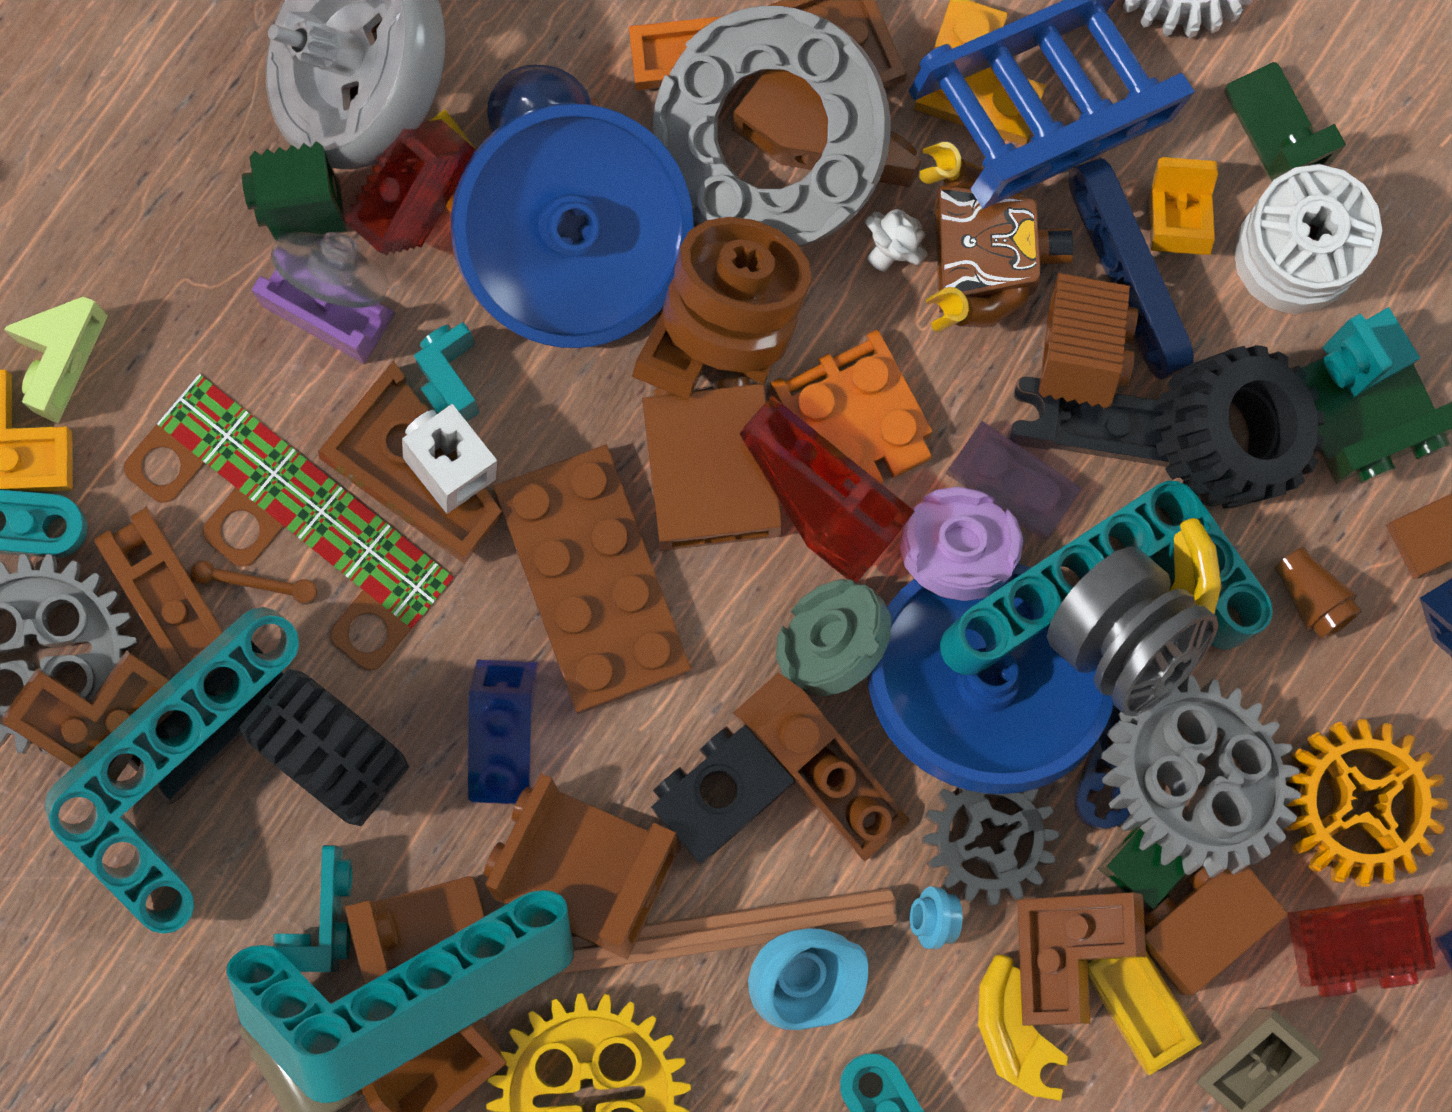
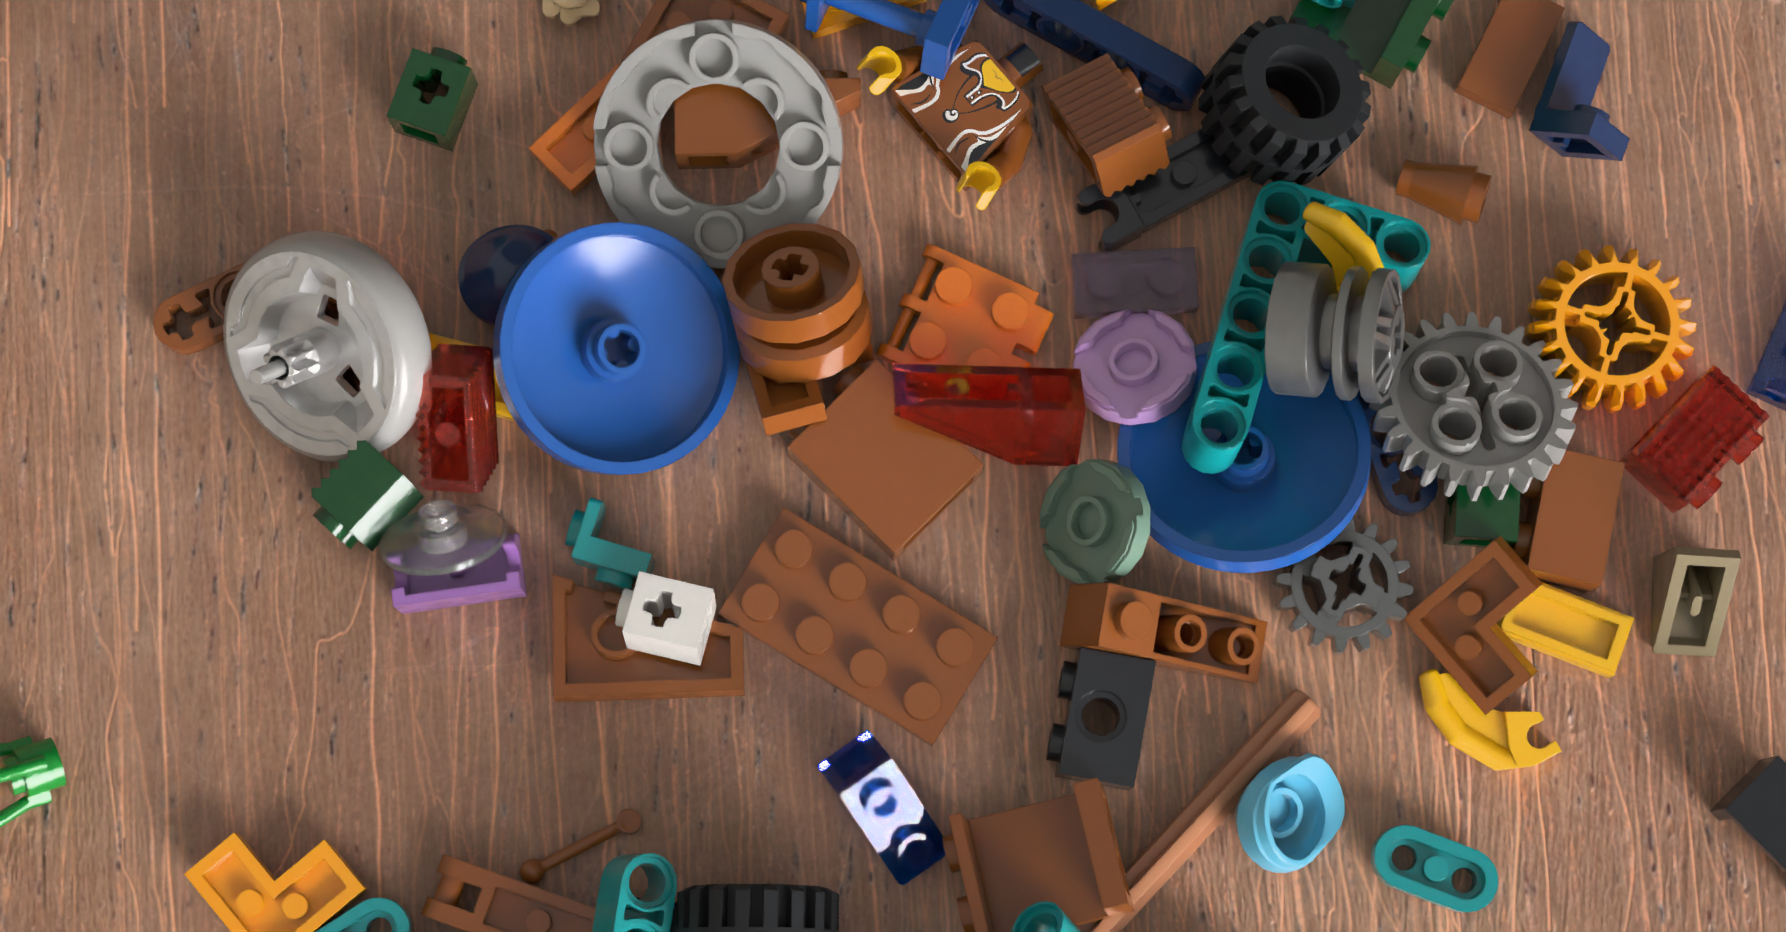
camera: 40 degrees left, 0 degrees up
yellowish green slope [4,296,108,424] -> none
piece [124,374,454,670] -> none
white plant [865,209,928,272] -> none
medium azure plate [910,886,963,949] -> none

